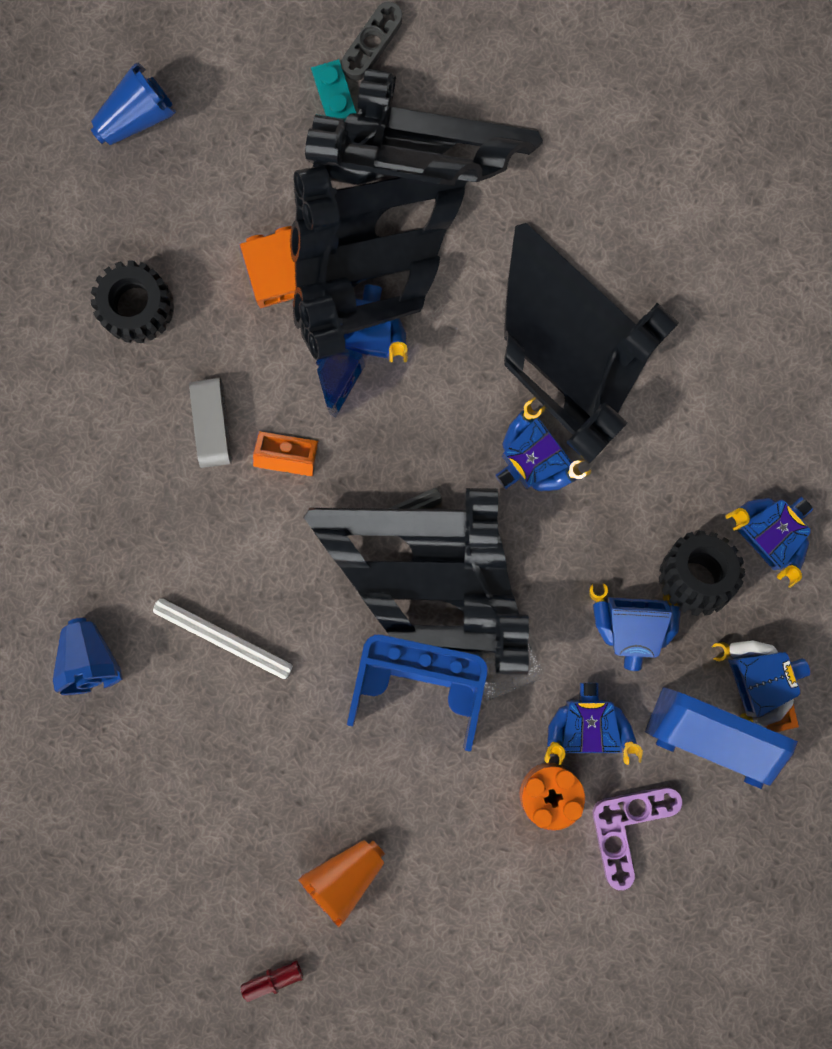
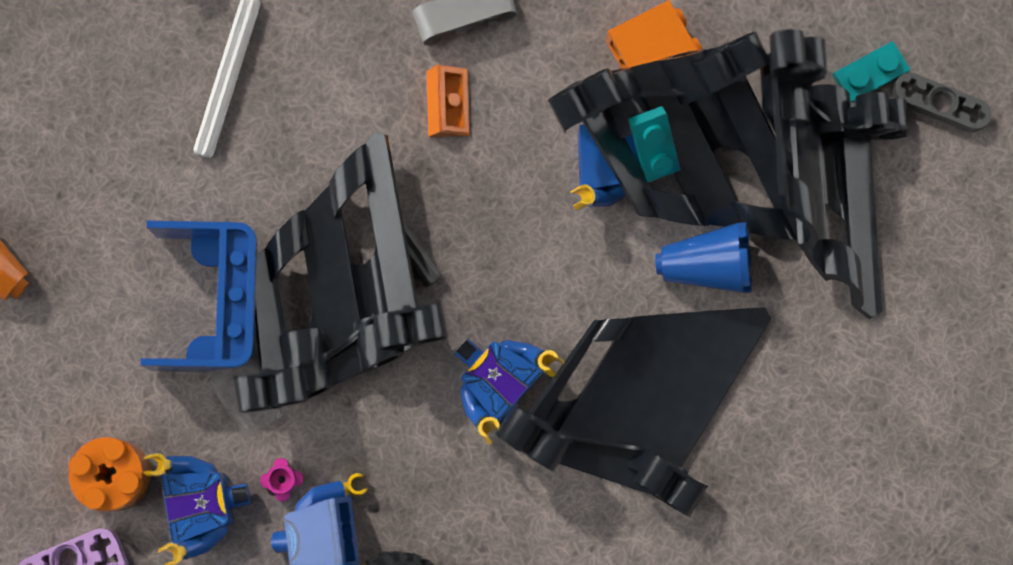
camera: 75 degrees right, 5 degrees down
clear blue slope [316,348,365,418] -> none
none -> dark pink plate [260,458,304,501]
none -> teal plate [628,106,681,182]
none -> blue cone [655,222,752,293]

